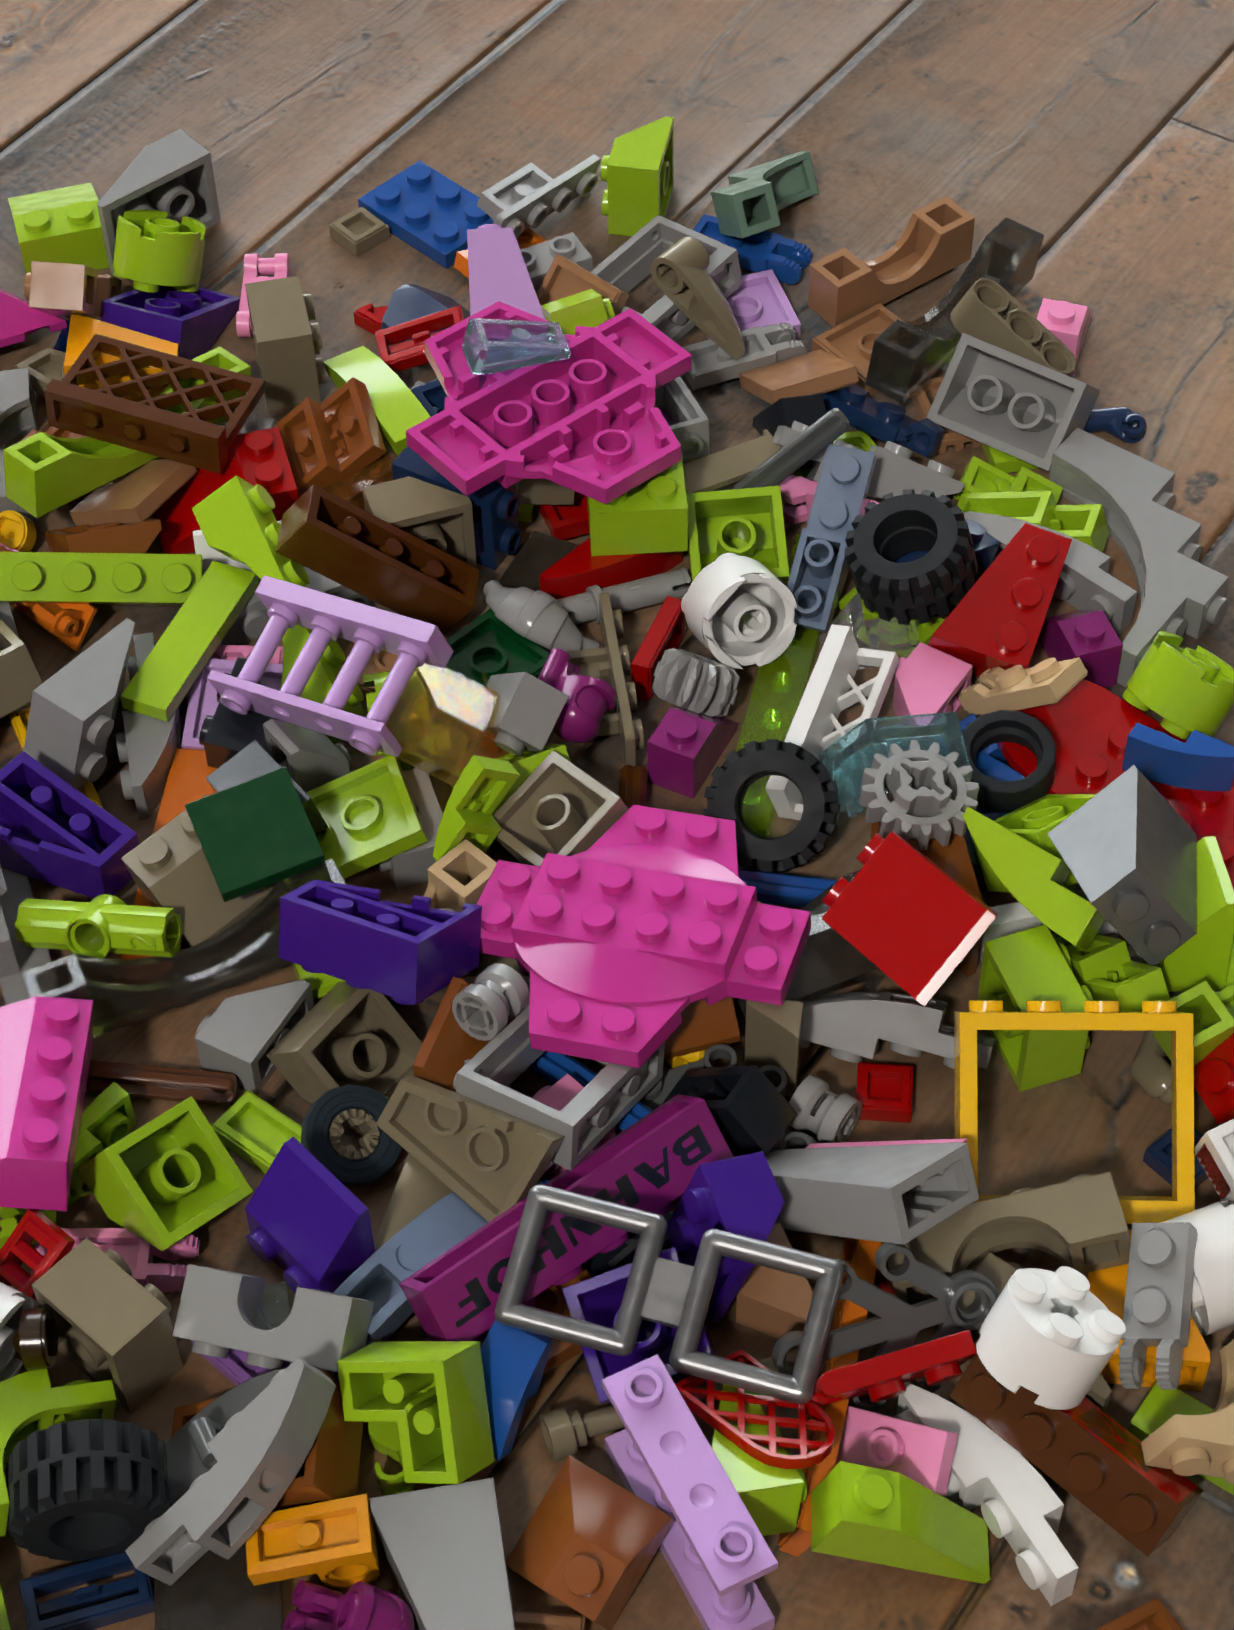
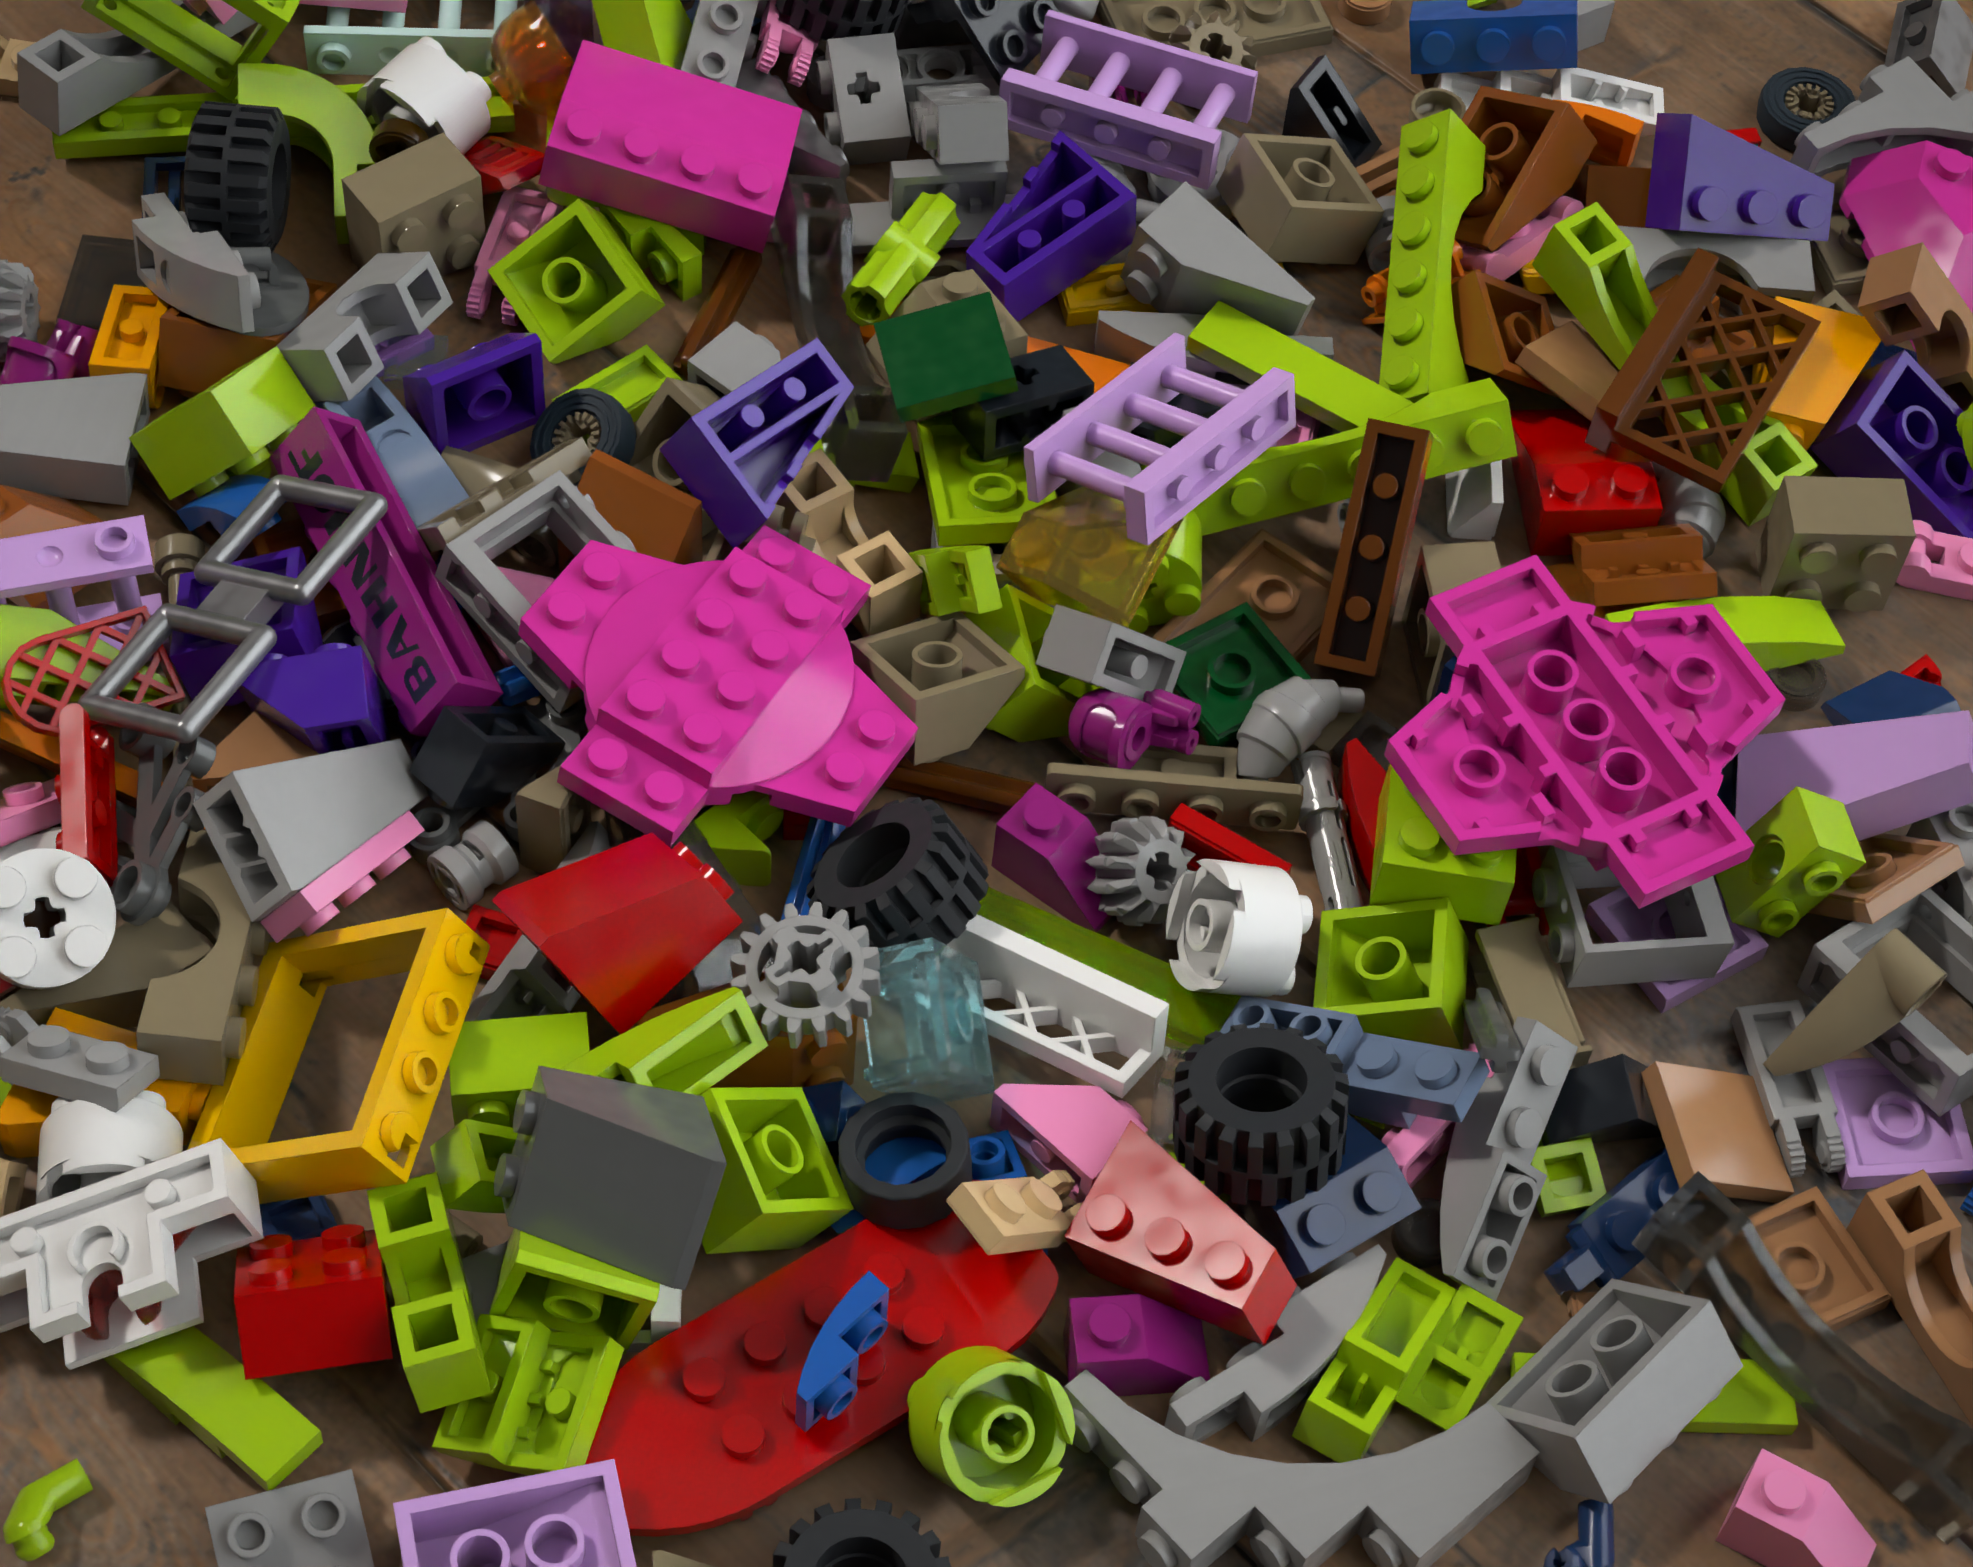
camera: 95 degrees right, 5 degrees up
red tile [375,305,465,373] -> none
light grey wheel [452,963,530,1041] -> none
clear light blue slope [462,318,571,374] -> none
dark tan beam [951,278,1076,376] -> none

